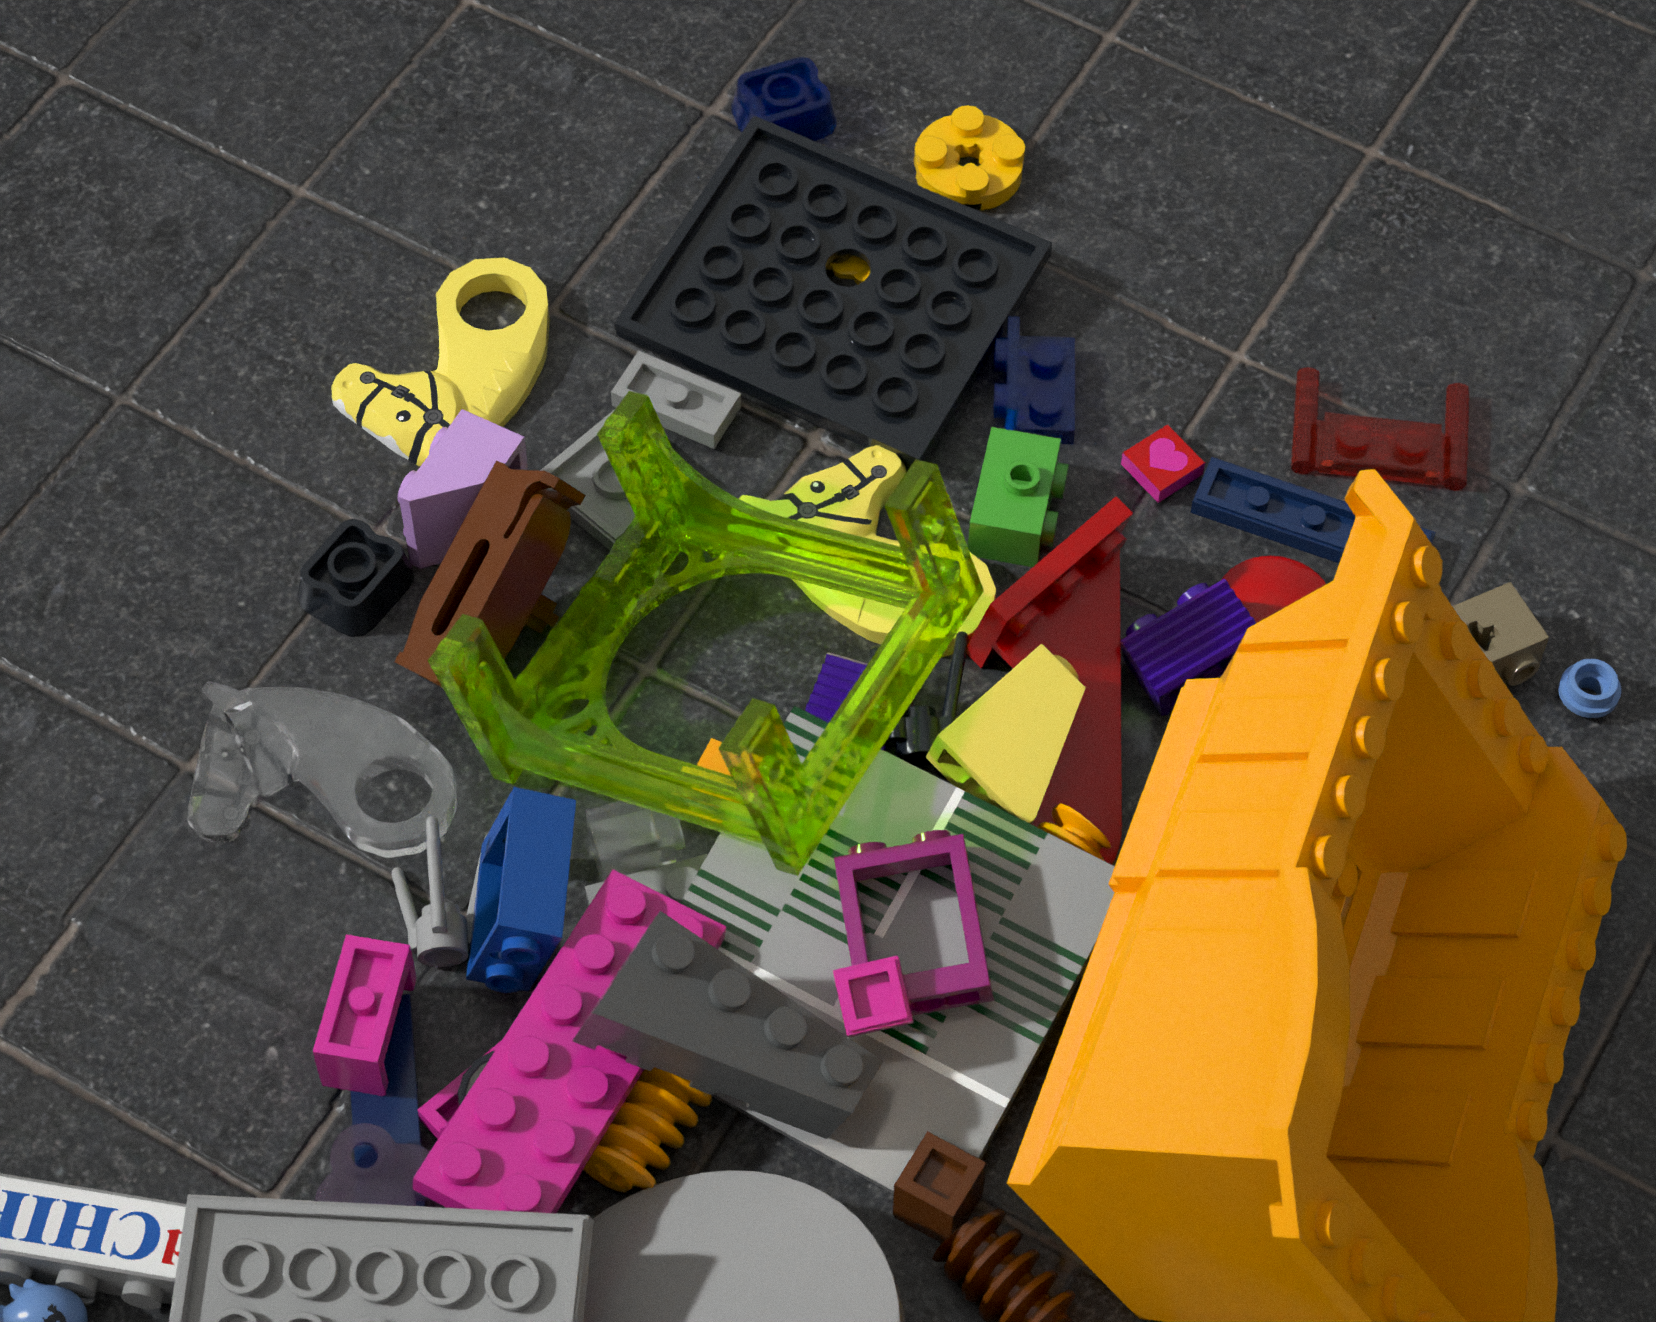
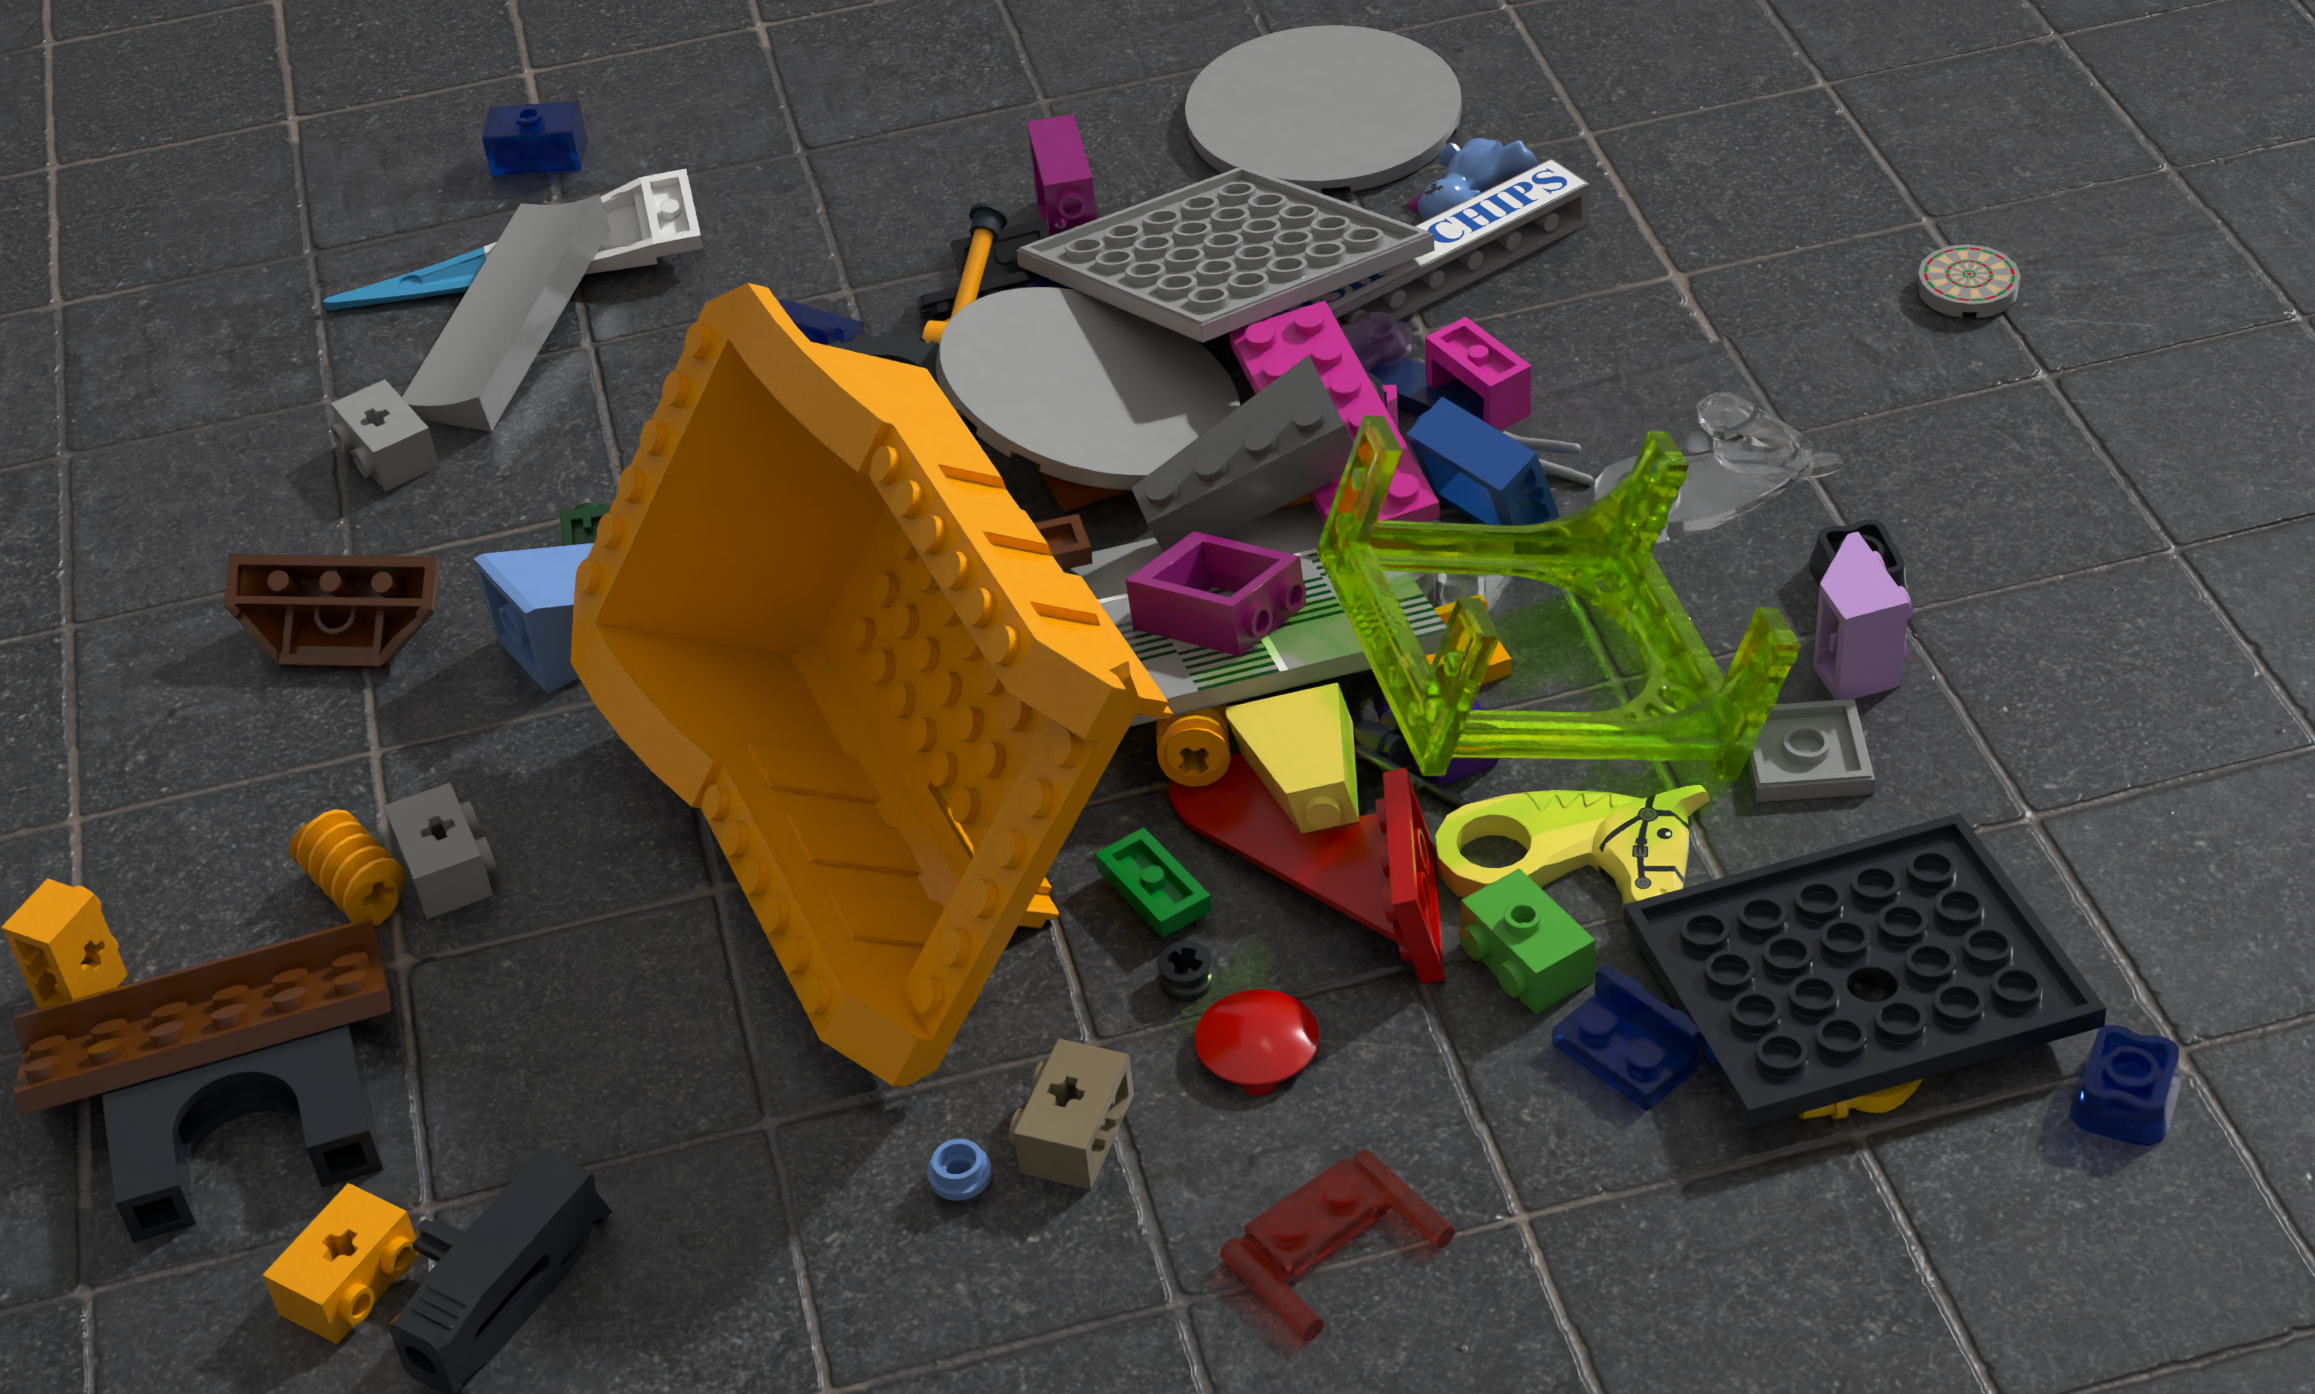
camera: 140 degrees right, 15 degrees down
light yellow animal [331,258,550,466] -> none
reddish brown piece [395,461,586,704] -> none
light grey plate [611,351,741,449] -> none
dark pink tile [833,955,914,1037] -> none
yellow plate [914,105,1025,210] -> none
dark purple brick [1120,579,1256,716] -> none
tile [1121,424,1205,503] -> none
dark blue tile [1190,457,1436,563] -> none

